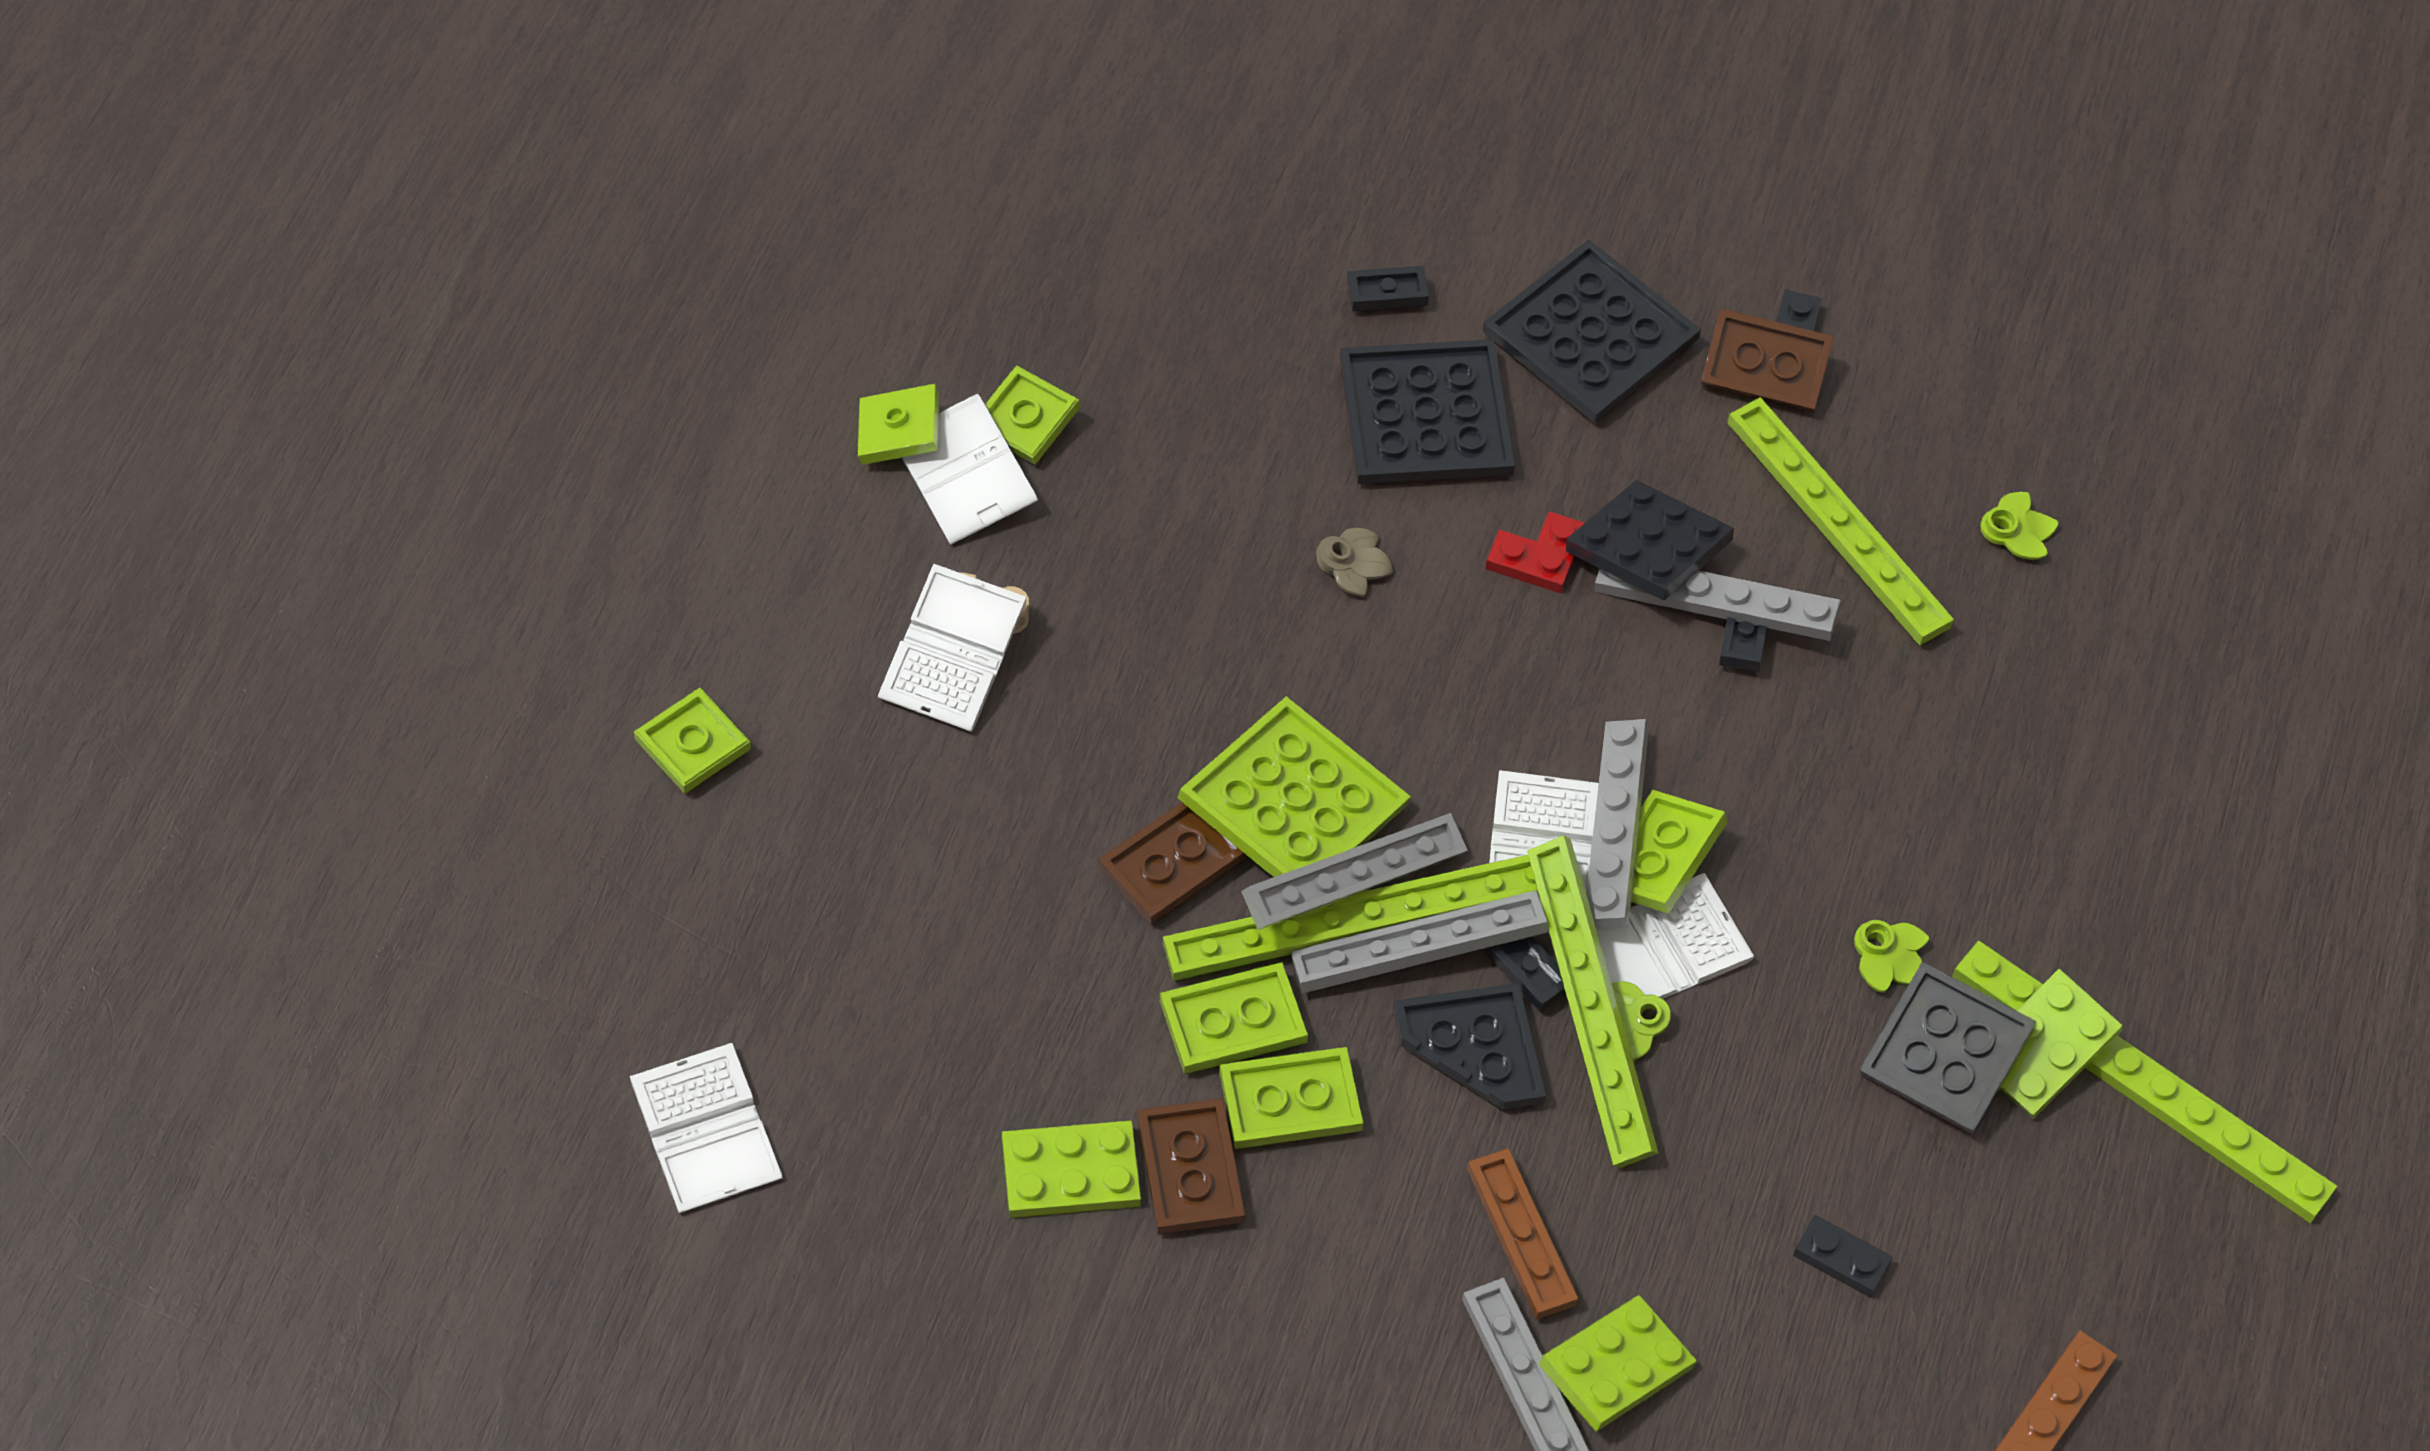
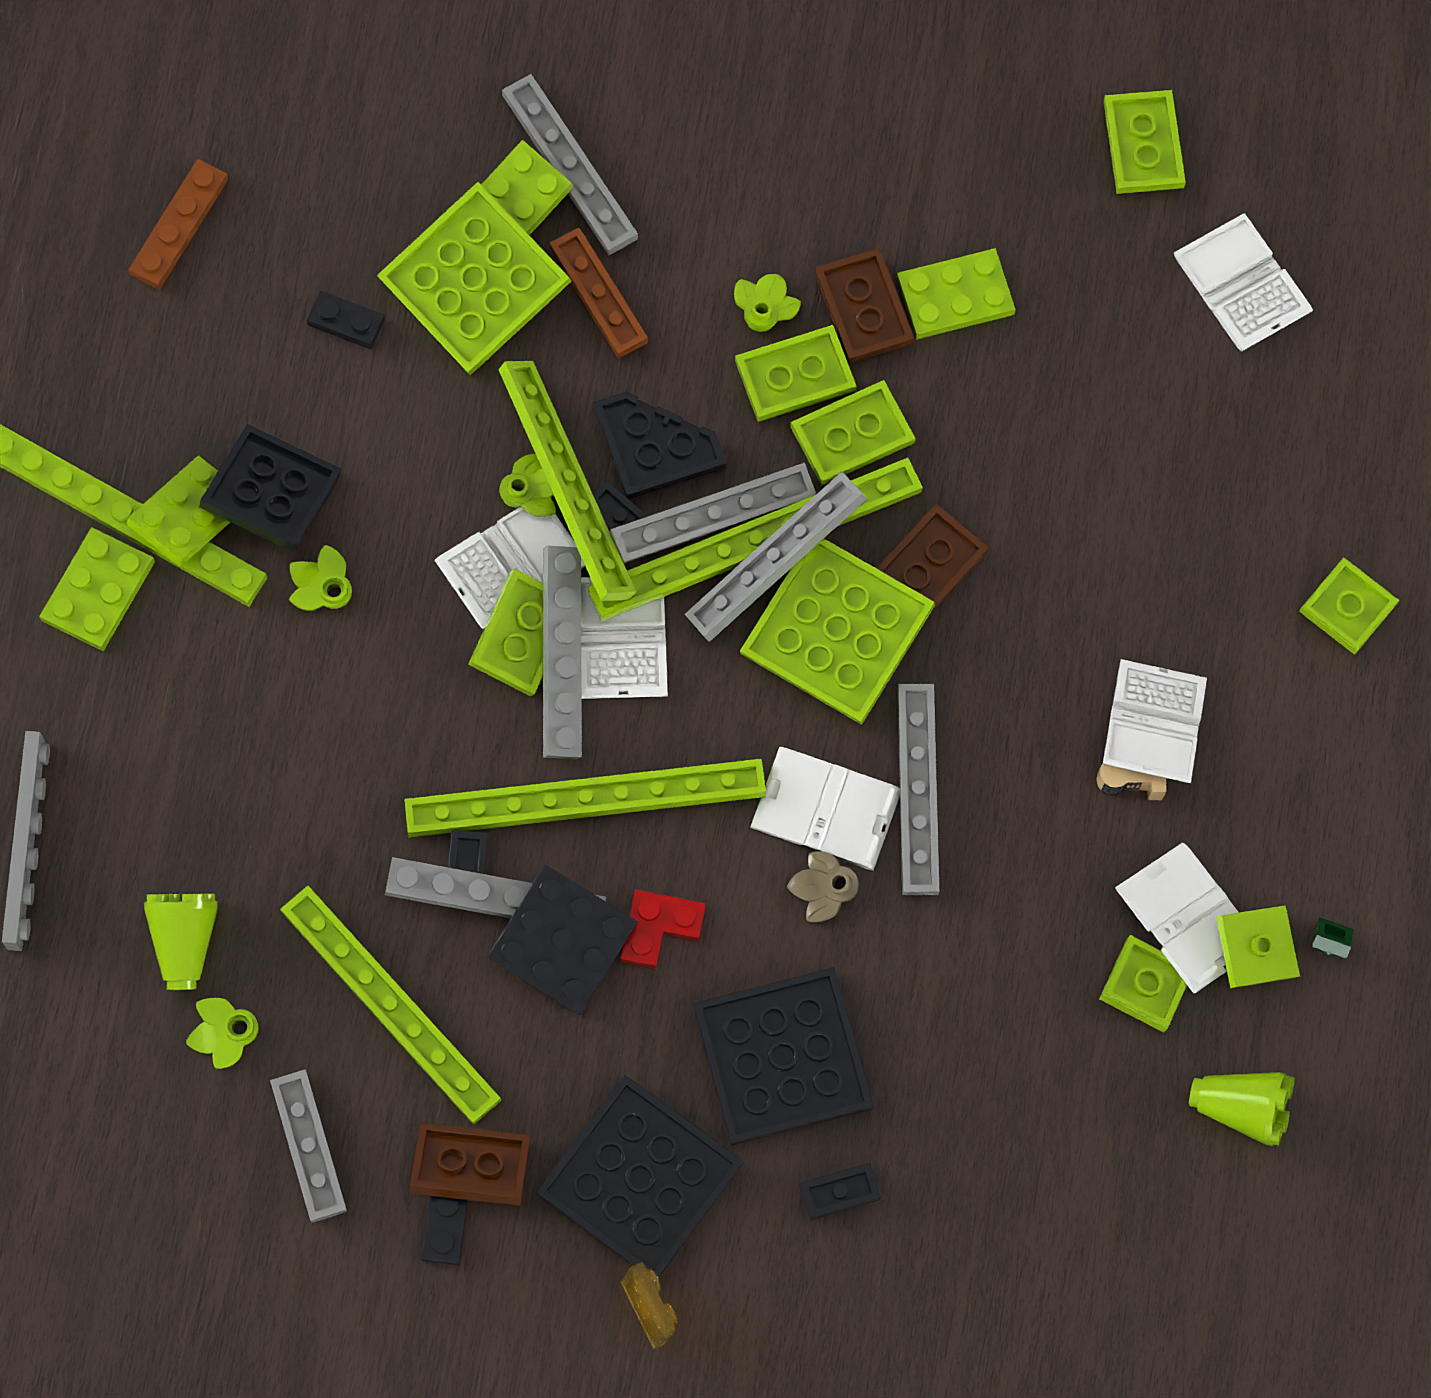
camera: 170 degrees right, 15 degrees up
none -> light grey plate [2,731,50,951]
none -> lime plate [39,527,155,651]
none -> lime cone [144,893,218,990]
none -> light grey plate [270,1069,347,1223]
none -> lime plate [377,182,571,375]
none -> lime plate [404,759,766,837]
none -> clear yellow plate [621,1262,678,1349]
none -> lime plate [734,274,801,332]
none -> white piece [750,747,900,871]
none -> light grey plate [897,684,940,895]
none -> lime plate [1103,90,1186,194]
none -> lime cone [1189,1072,1295,1146]
none -> dark green plate [1312,917,1354,959]

